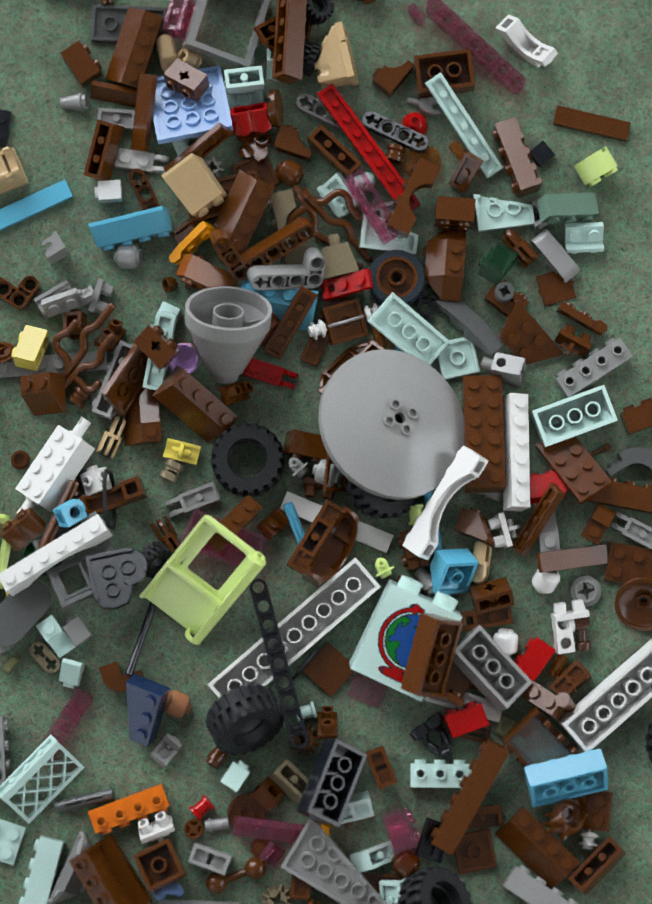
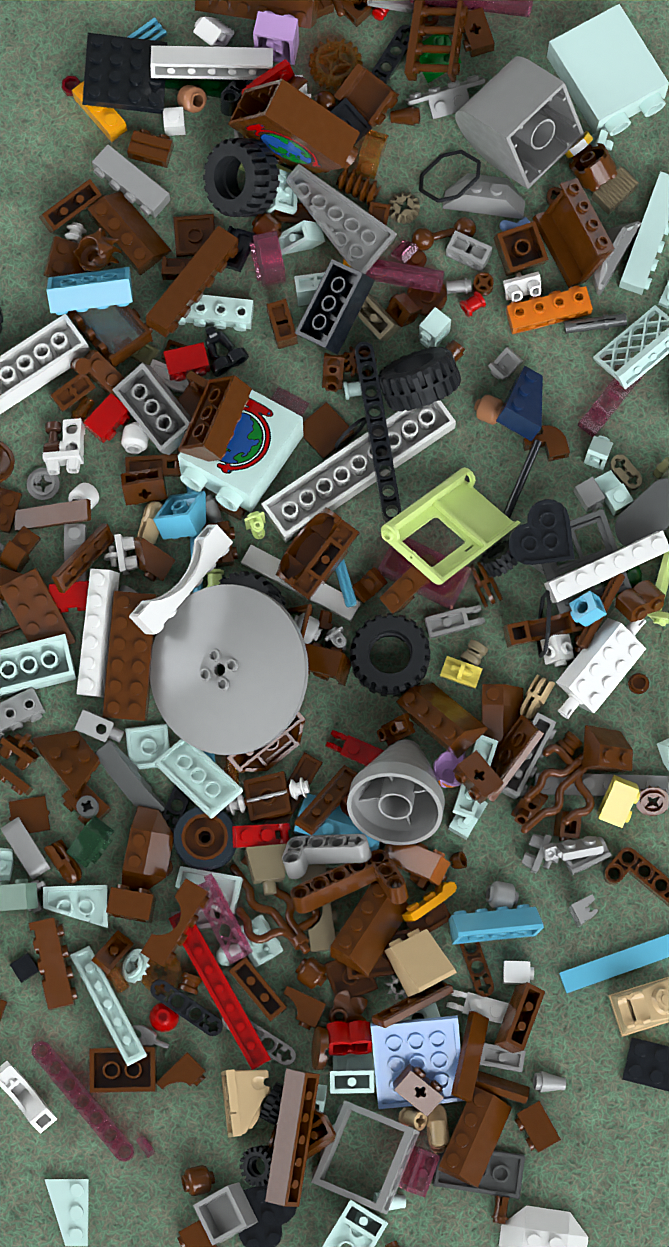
camera: 170 degrees left, 5 degrees down
none -> light aqua gear [122,949,150,983]

